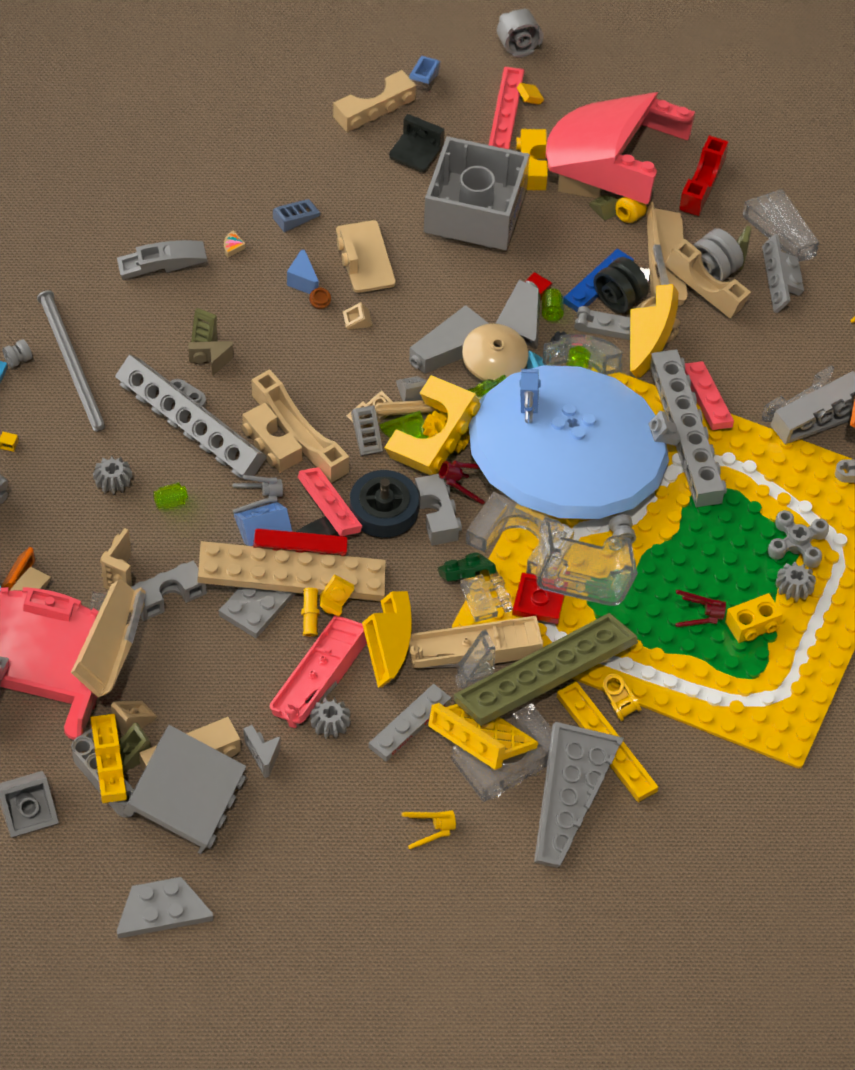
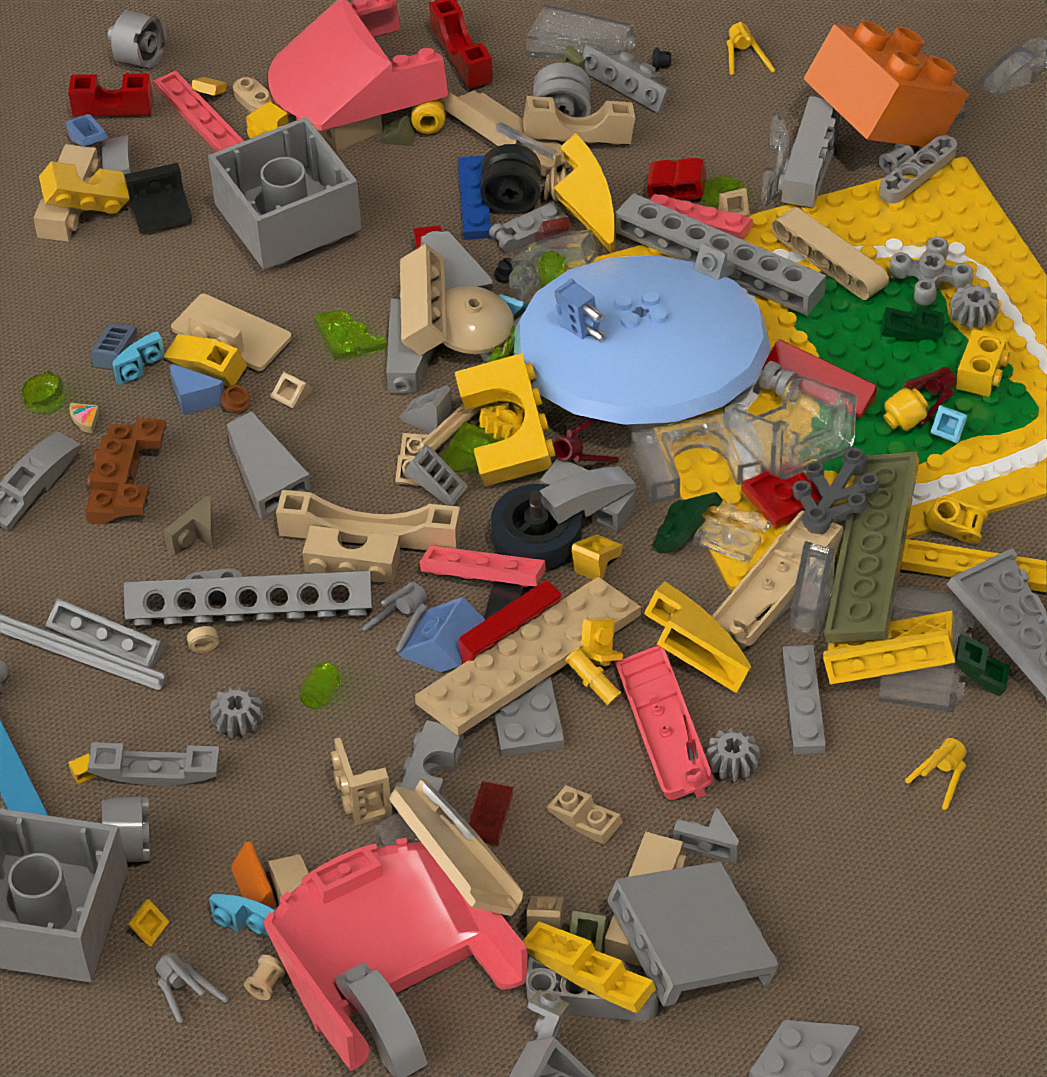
camera: 40 degrees left, 5 degrees down
olive slope [191,308,218,342] -> none
clear neon green brick [542,289,564,321] -> none
none -> clear neon green hair [21,370,65,413]
none -> yellow arch [39,161,130,214]
none -> light grey slope [45,598,167,668]
none -> red arch [68,73,153,116]
none -> dark orange bracket [85,418,167,524]
none -> light grey slope [88,742,220,785]
none -> light grey slope [102,135,133,177]
none -> medium azure slope [112,331,165,386]
none -> yellow slope [163,334,248,387]
none -> tan tile [187,626,219,653]
none -> light grey slope [227,411,311,520]
none -> tan plate [233,77,275,113]
none -> clear neon green wing [314,309,386,360]
none -> tan brick [400,244,447,356]
none -> clear red plate [469,781,514,846]
none -> light grey bracket [527,990,569,1040]
none -> clear red tile [535,217,571,246]
none -> light grey slope [539,467,637,524]
none -> tan slope [547,785,623,845]
none -> yellow slope [572,534,623,580]
none -> red brick [647,158,707,200]
none -> black piece [652,47,671,71]
none -> clear neon green gear [702,176,744,209]
none -> tan slope [718,188,750,216]
none -> red slope [762,339,877,418]
none -> tan beam [771,207,889,300]
none -> dark grey plant [792,448,879,534]
none -> dark green slope [881,306,945,339]
none -> yellow head [883,388,929,431]
none -> medium azure slope [930,405,968,443]
none -> dark green slope [955,634,1010,696]

